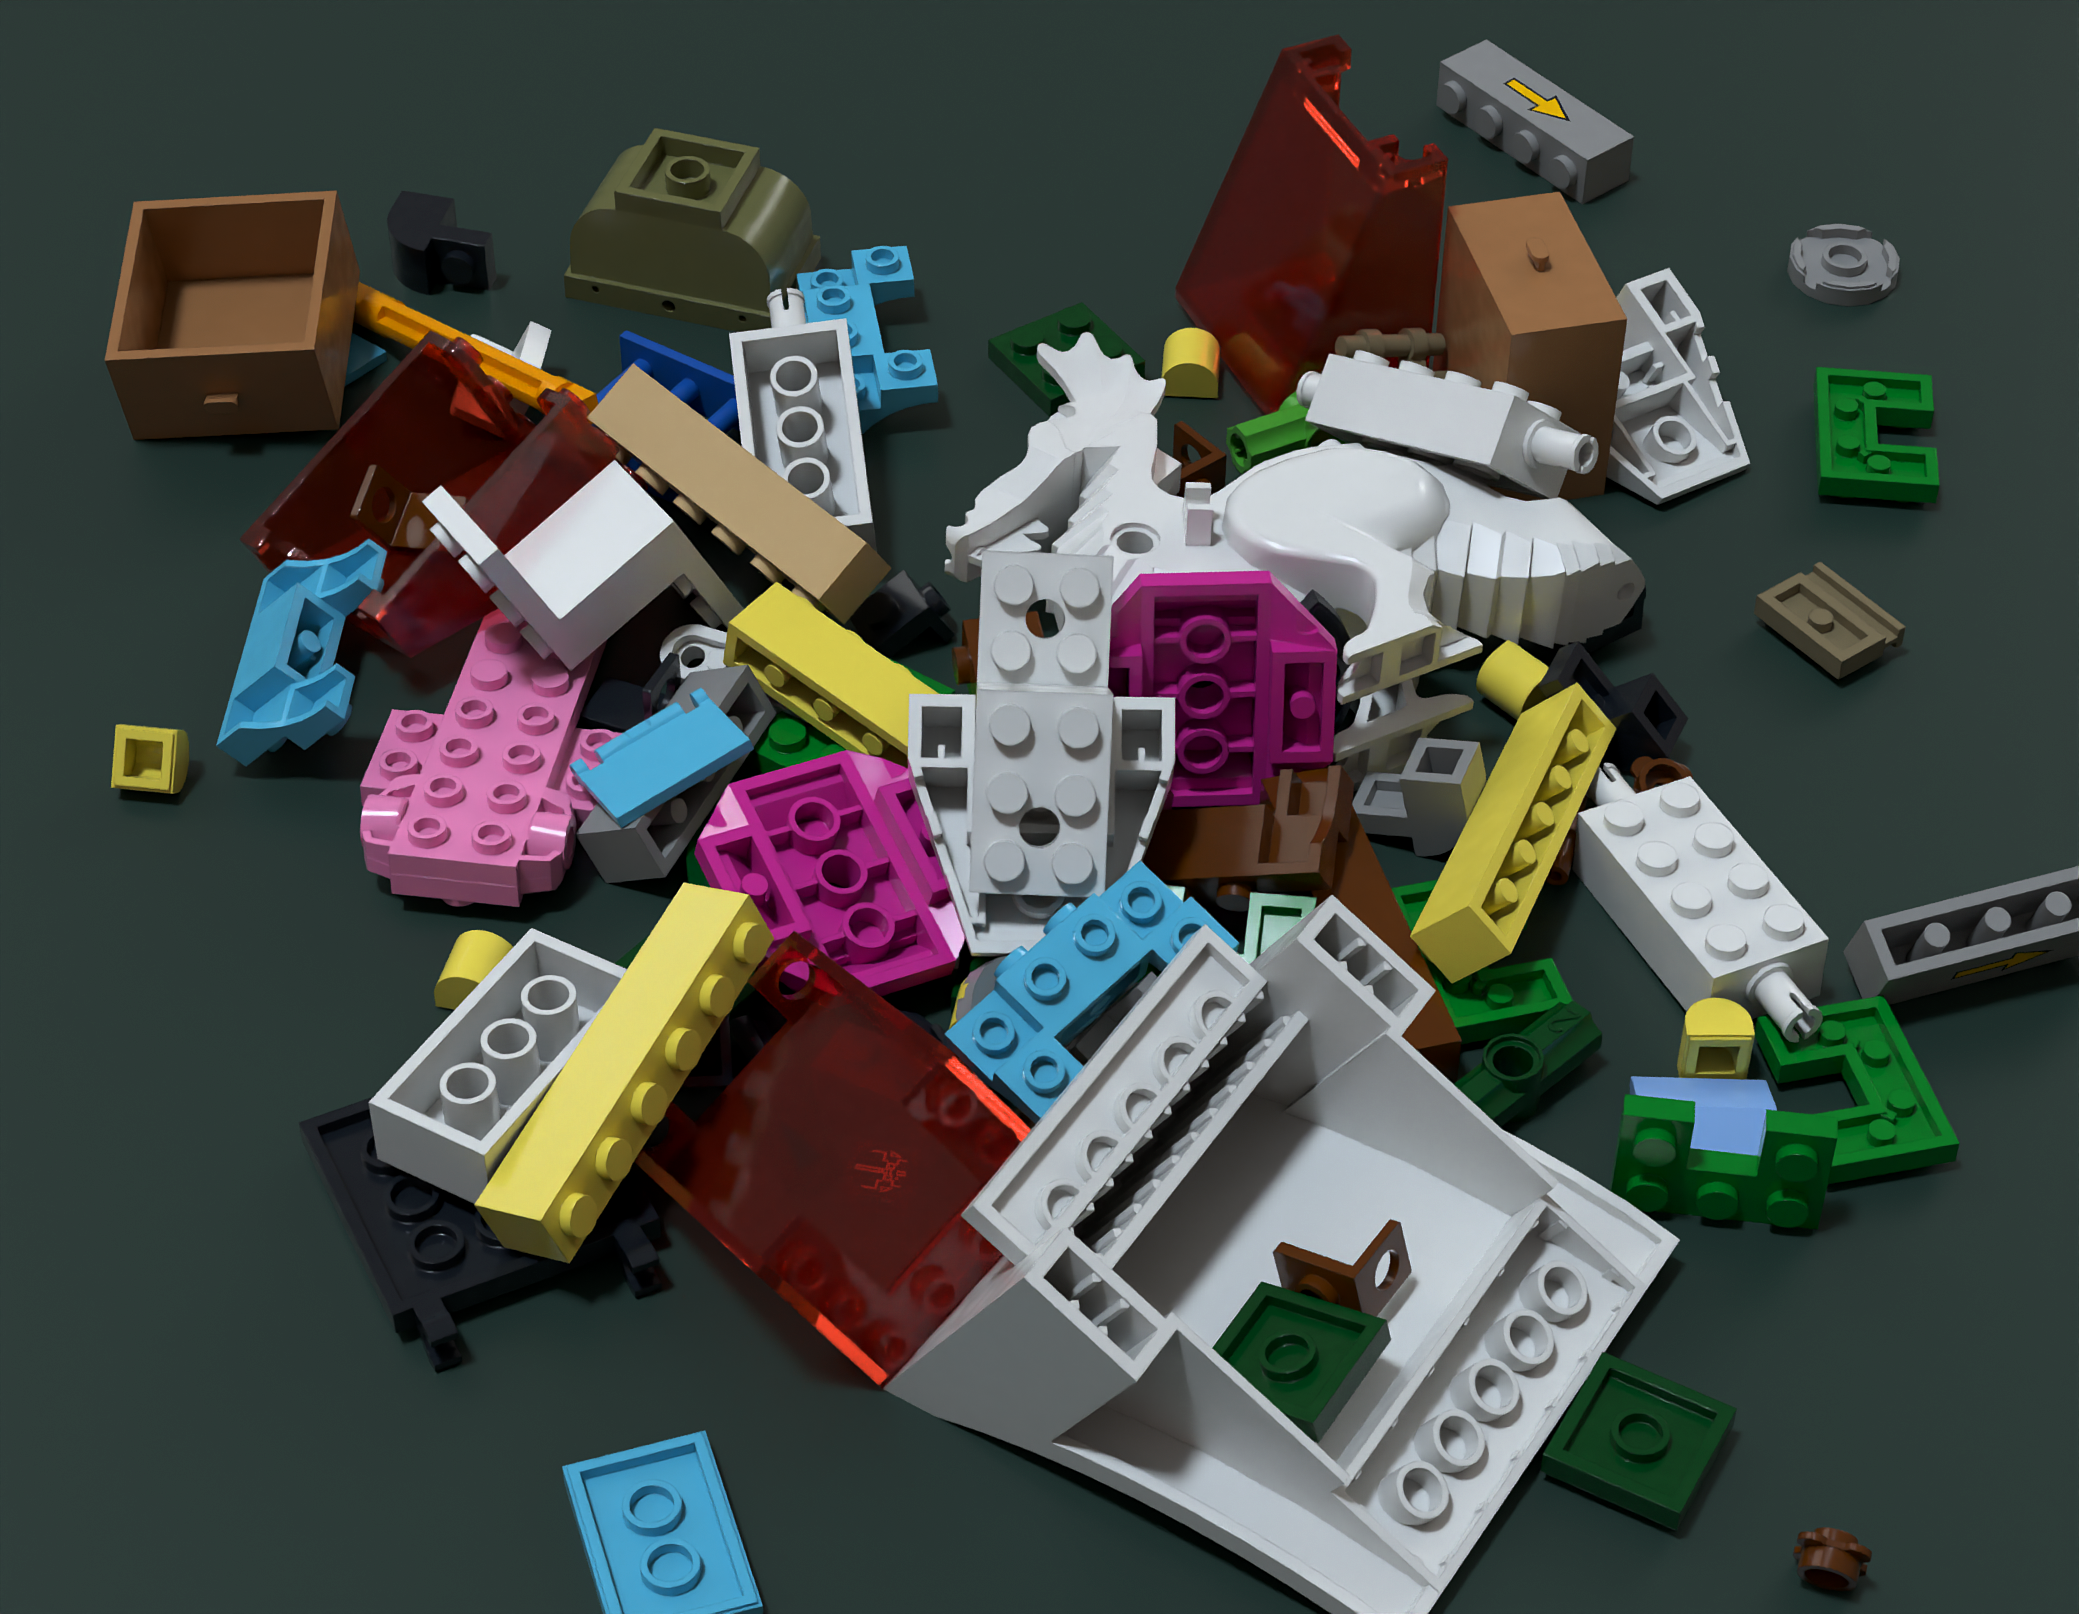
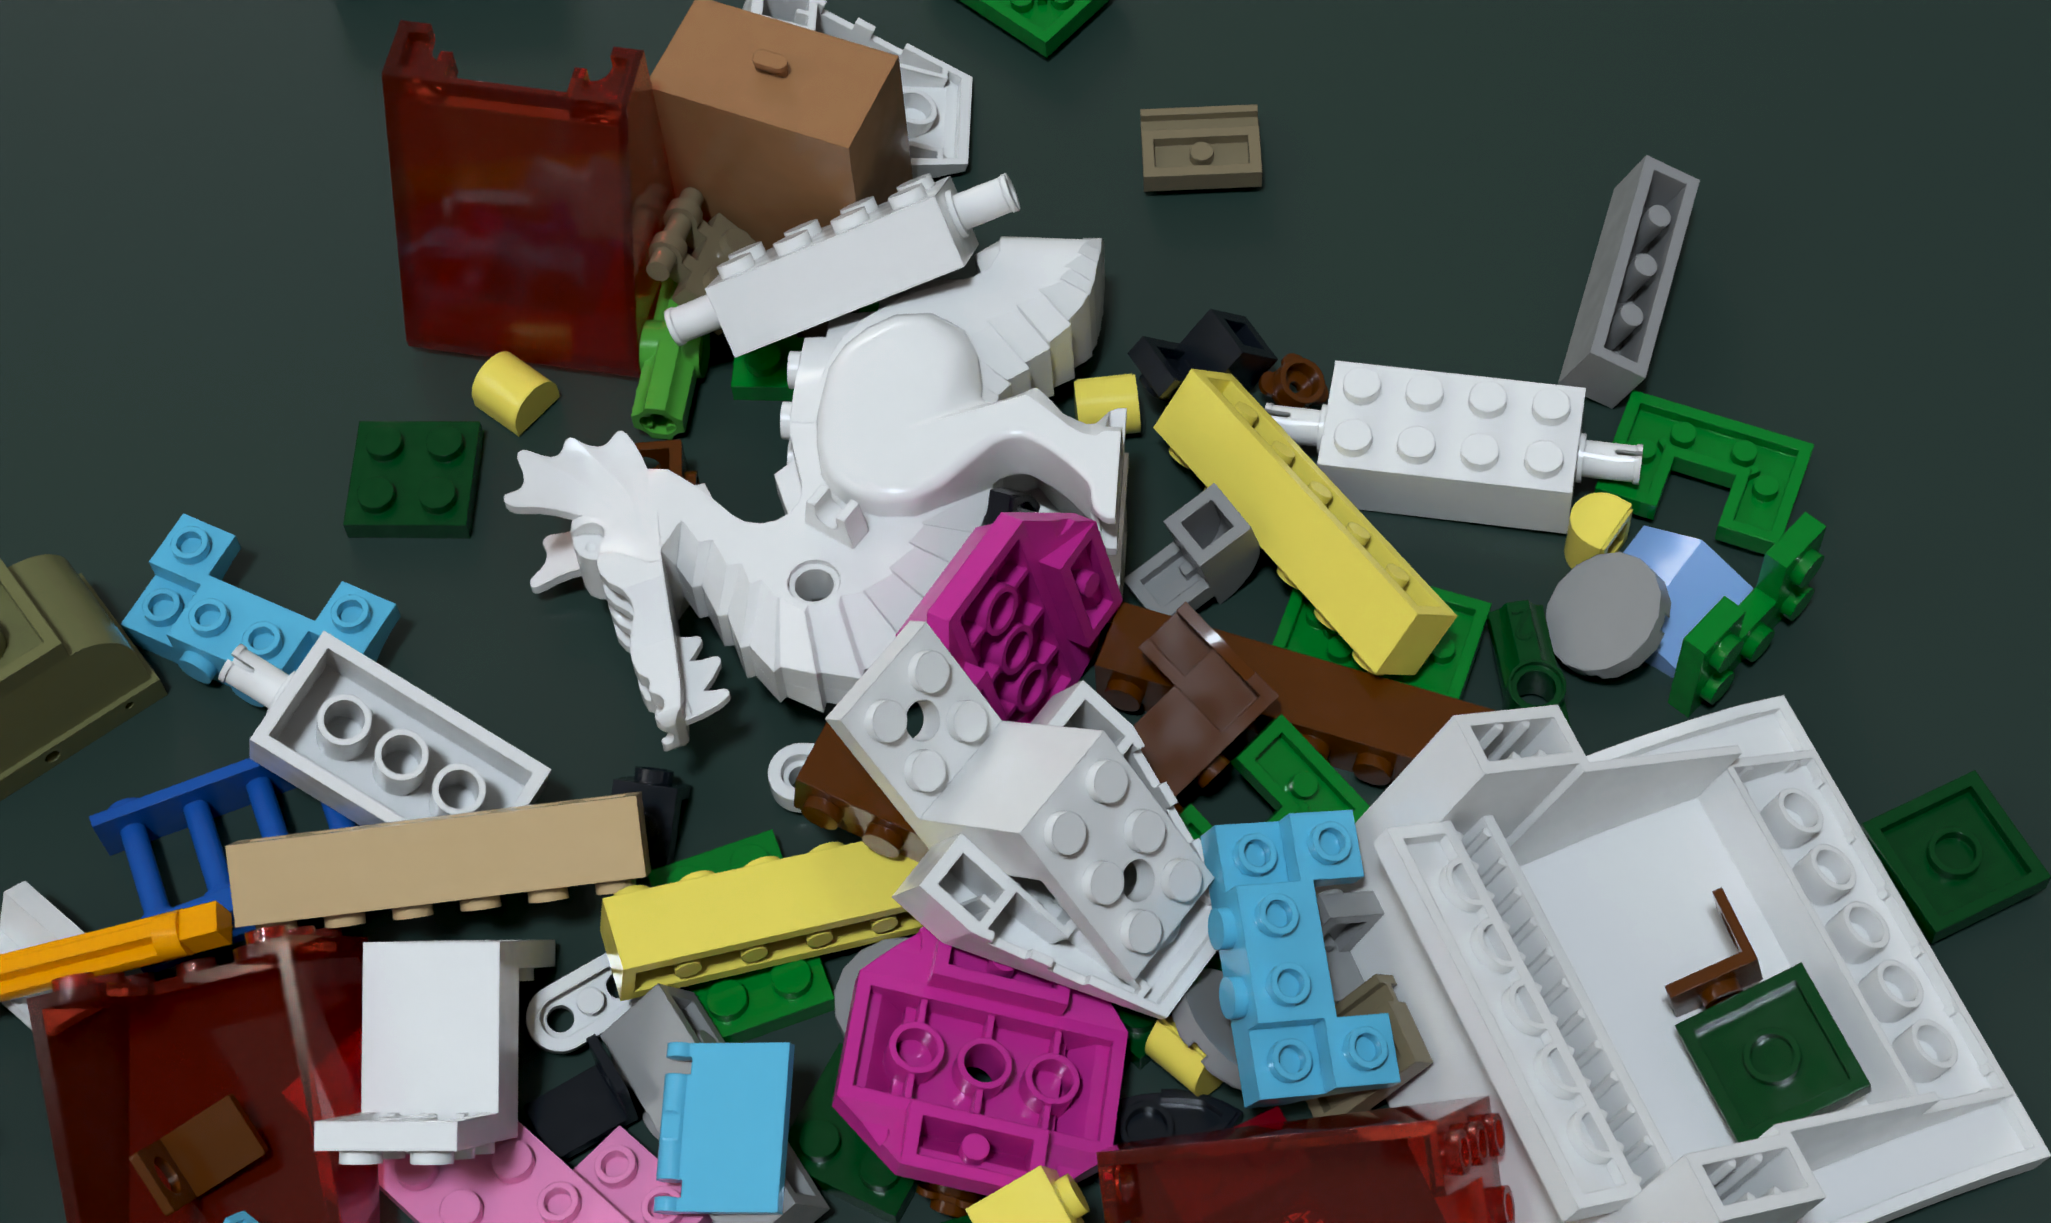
camera: 50 degrees left, 15 degrees up
none -> light grey tile [1546,552,1671,679]

